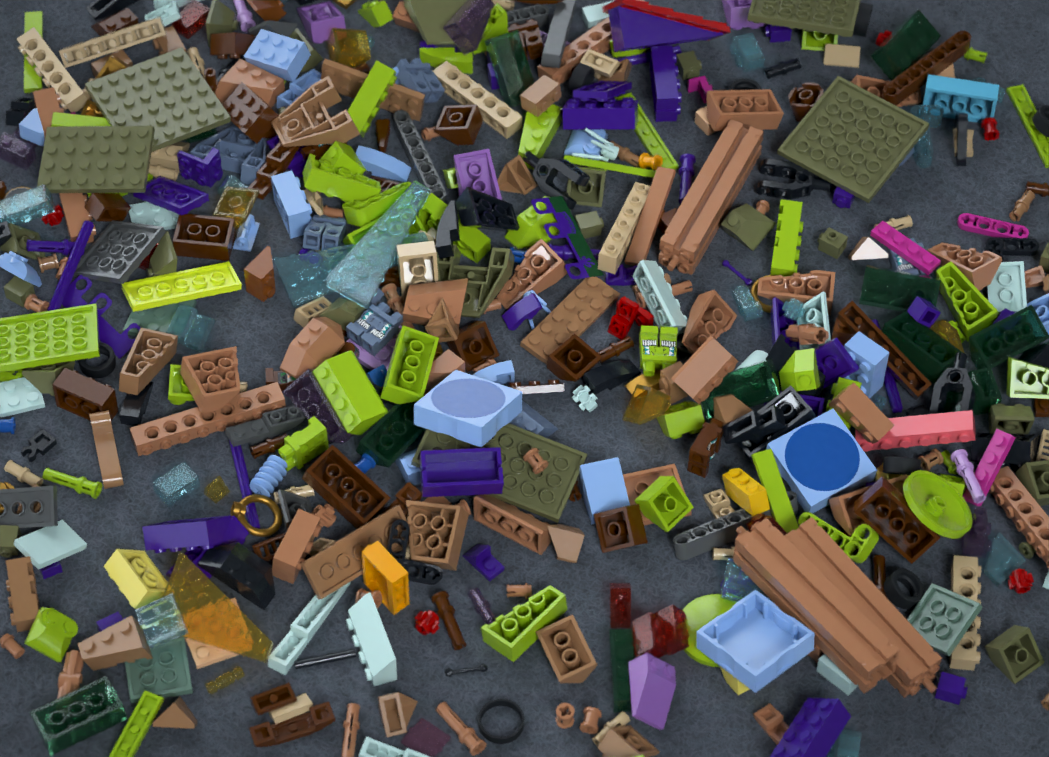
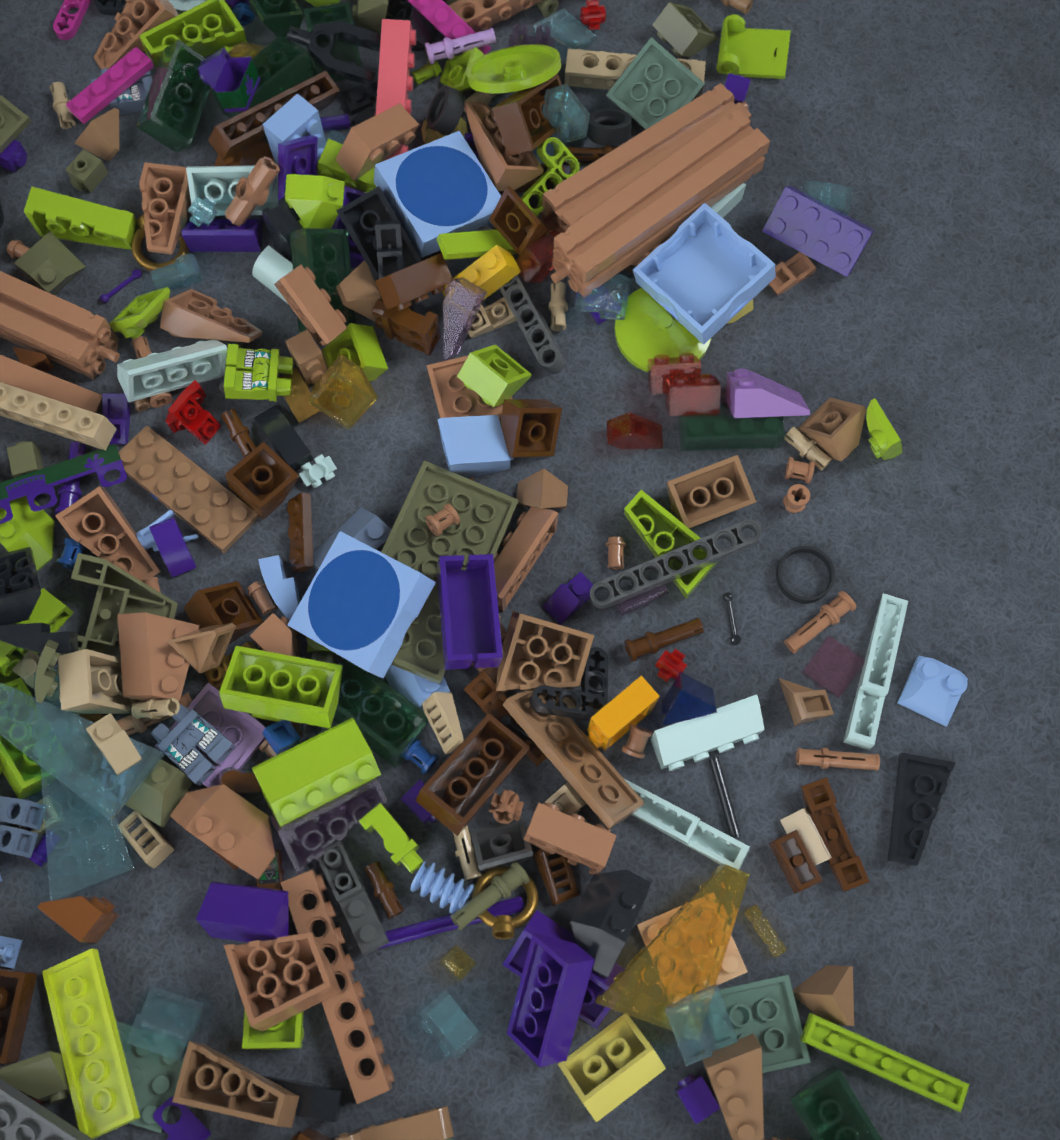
camera: 90 degrees left, 20 degrees up
medium nougat bush [917,448,943,471] -> none
none -> olive slope [35,639,60,704]
none -> tan slope [86,713,142,775]
none -> lime slope [109,287,170,339]
none -> tan pin [131,698,180,720]
none -> dark purple slope [196,882,288,943]
none -> piece [214,57,260,112]
none -> reddish brown brick [375,253,453,311]
none -> tan slope [422,692,464,754]
none -> clear purple slope [443,277,487,360]
none -> olive pin [450,861,530,931]
none -> reddish brown slope [489,186,548,256]
none -> clear light blue brick [542,84,590,143]
none -> dark grey beam [590,519,761,609]
none -> clear blue slope [662,671,717,726]
none -> lime door [716,14,791,79]

